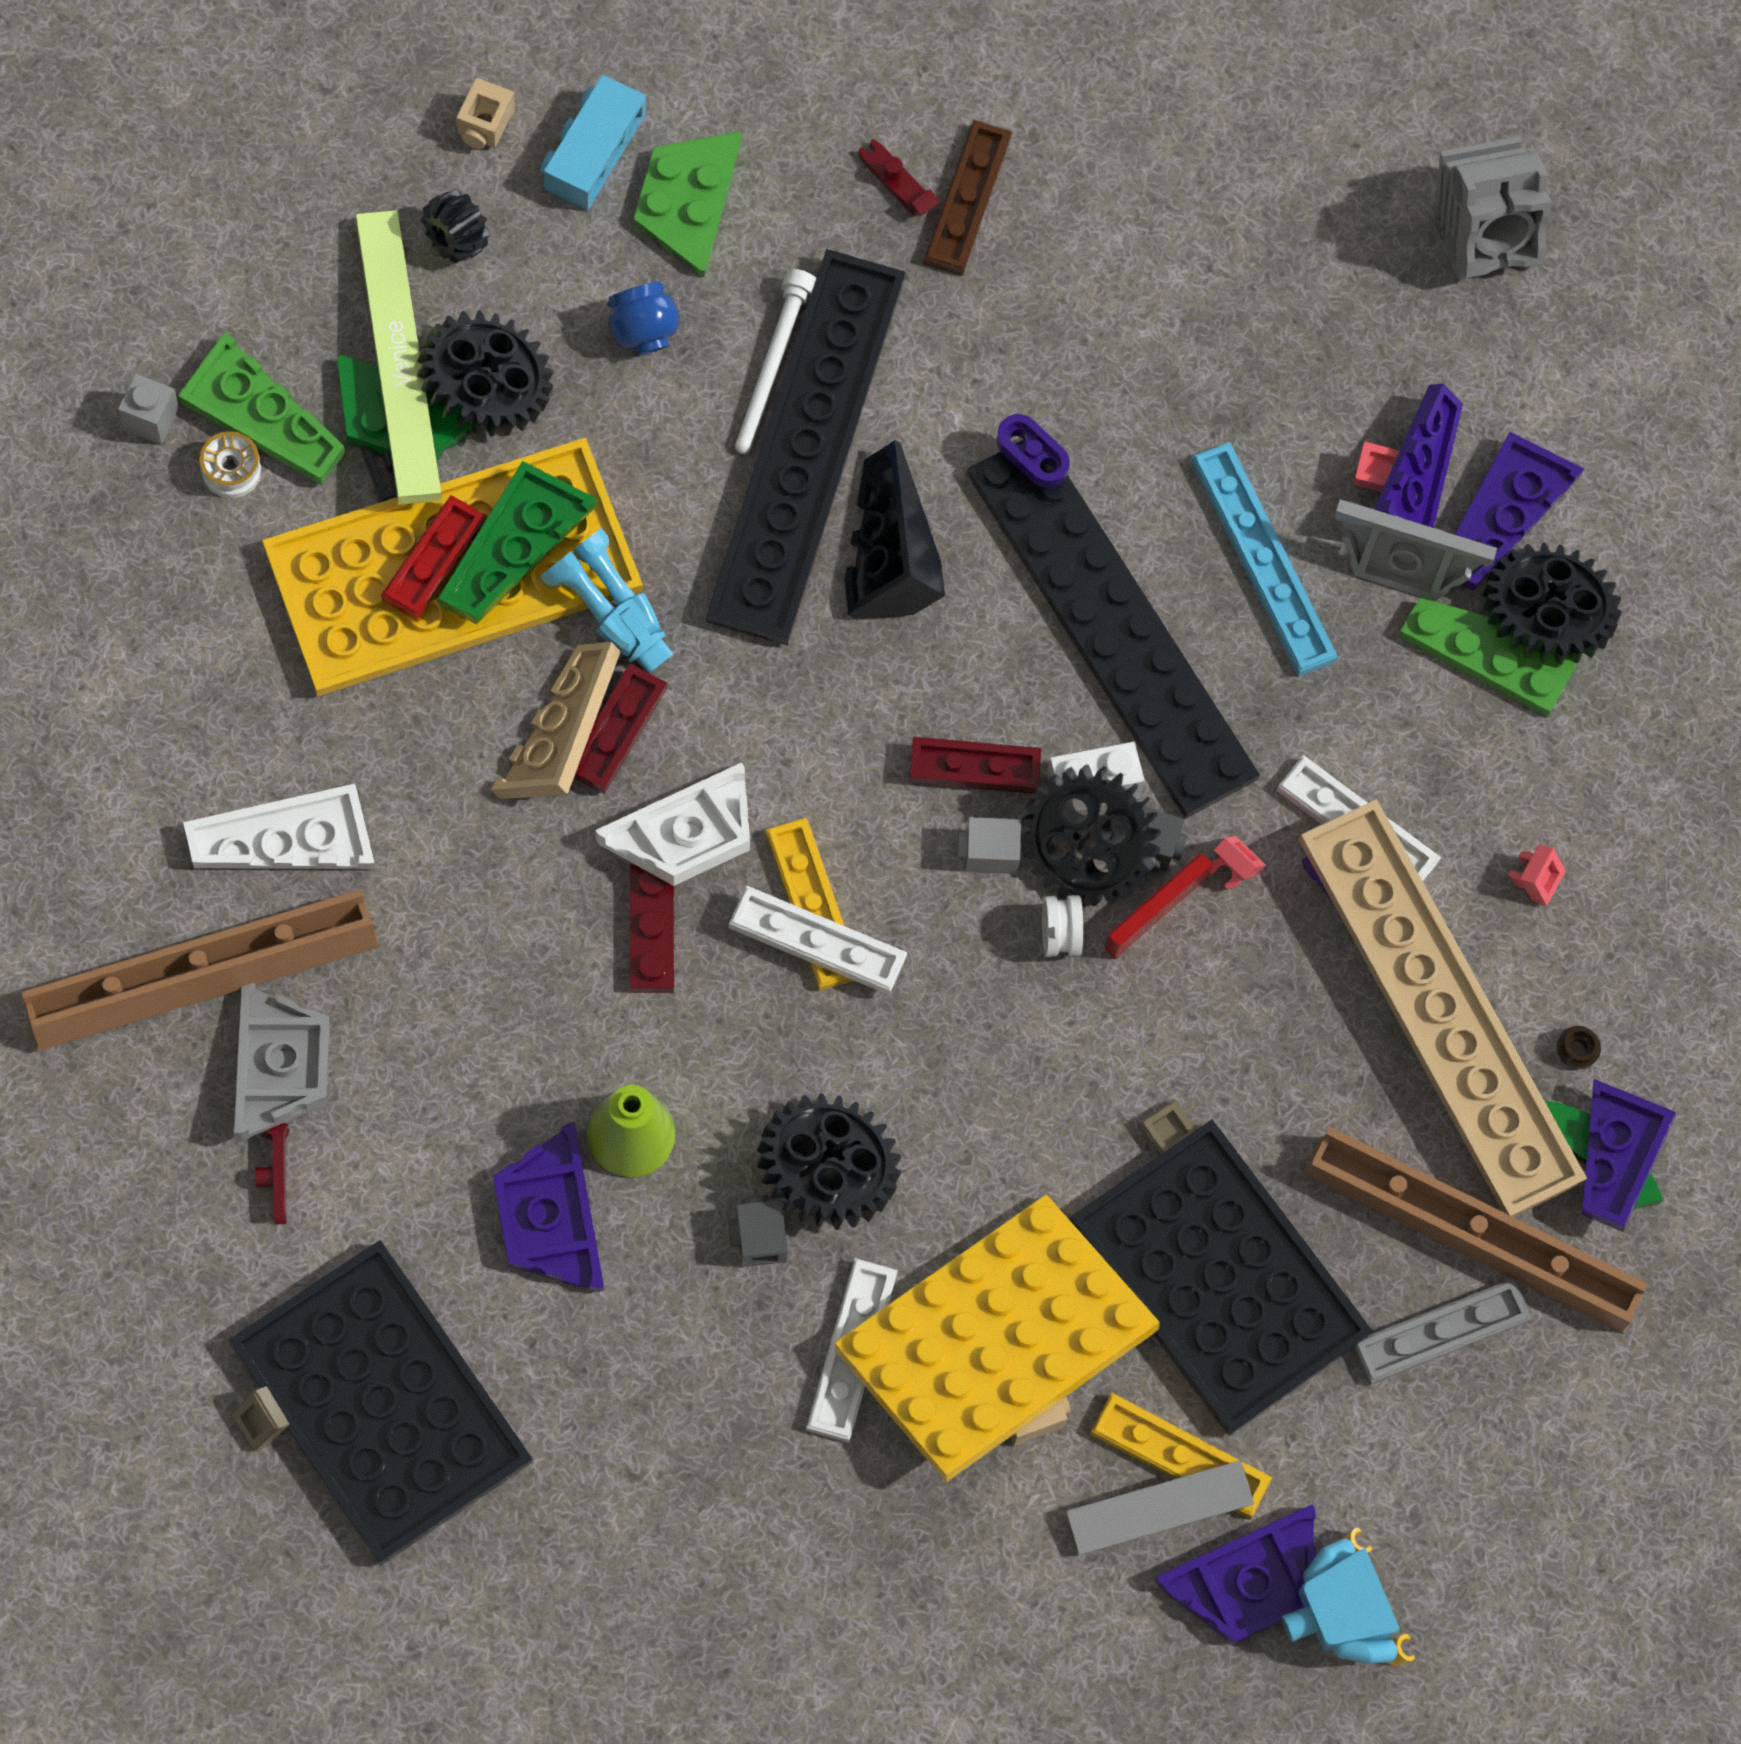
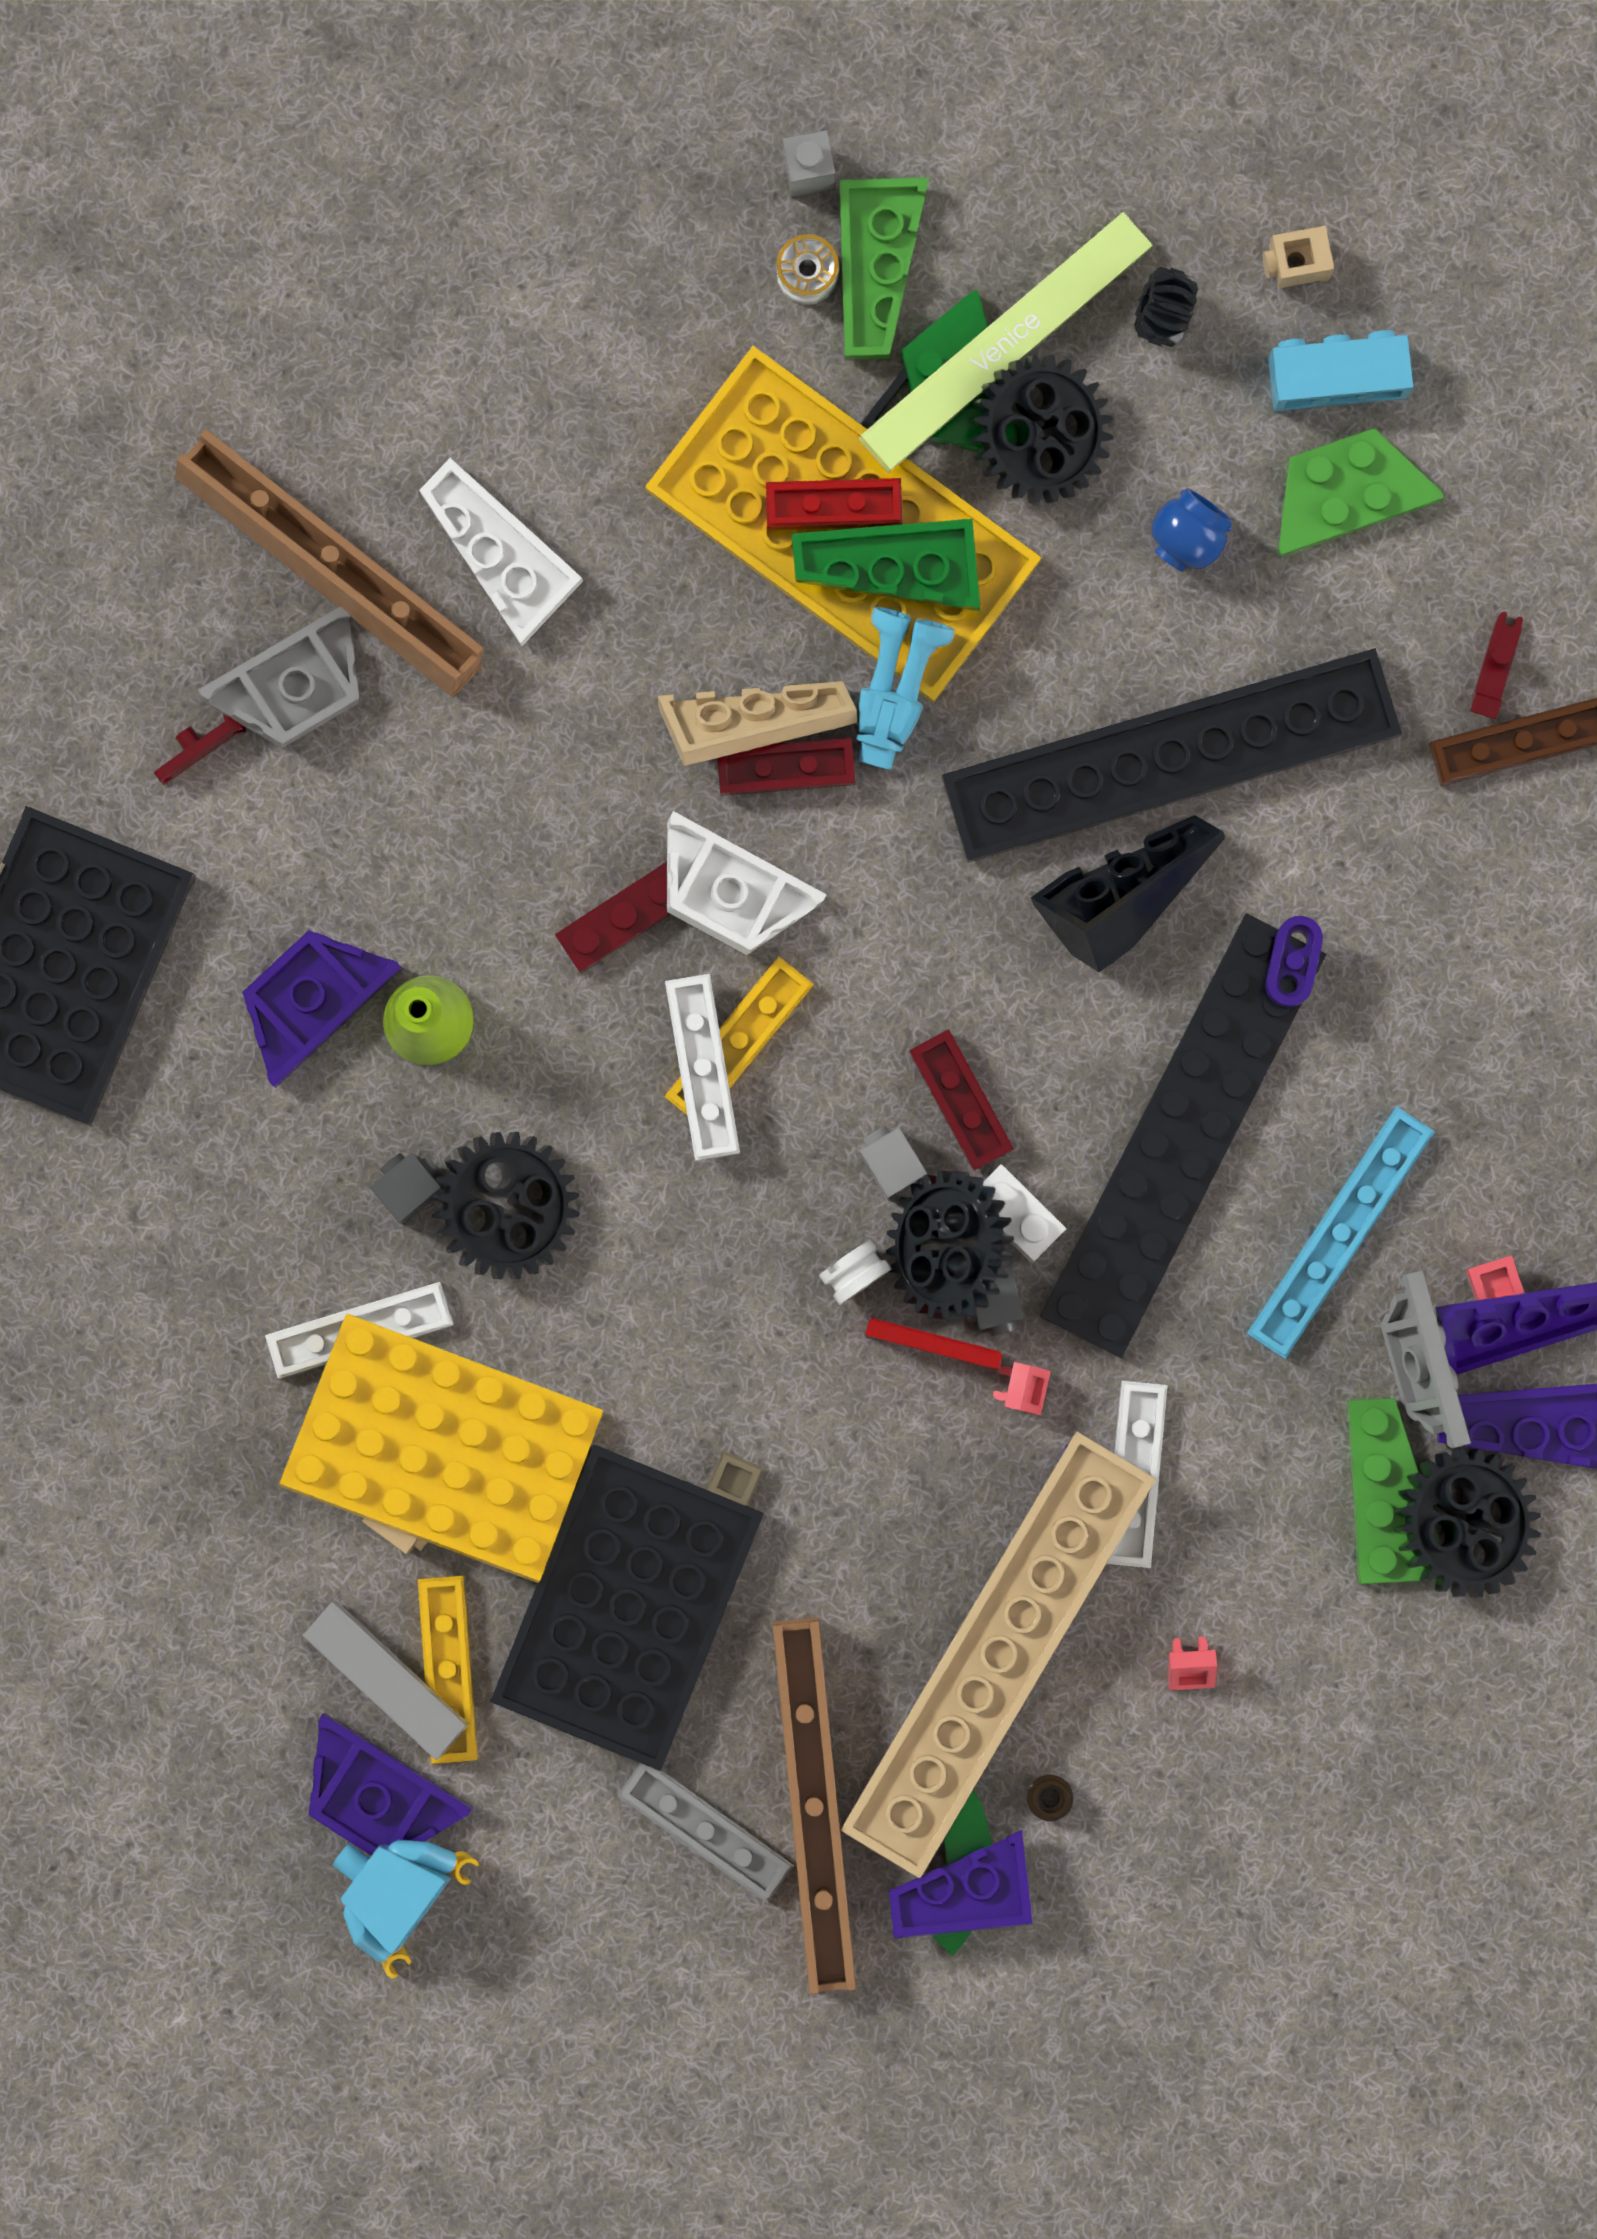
camera: 70 degrees right, 15 degrees up
white piece [735,269,816,454] -> none

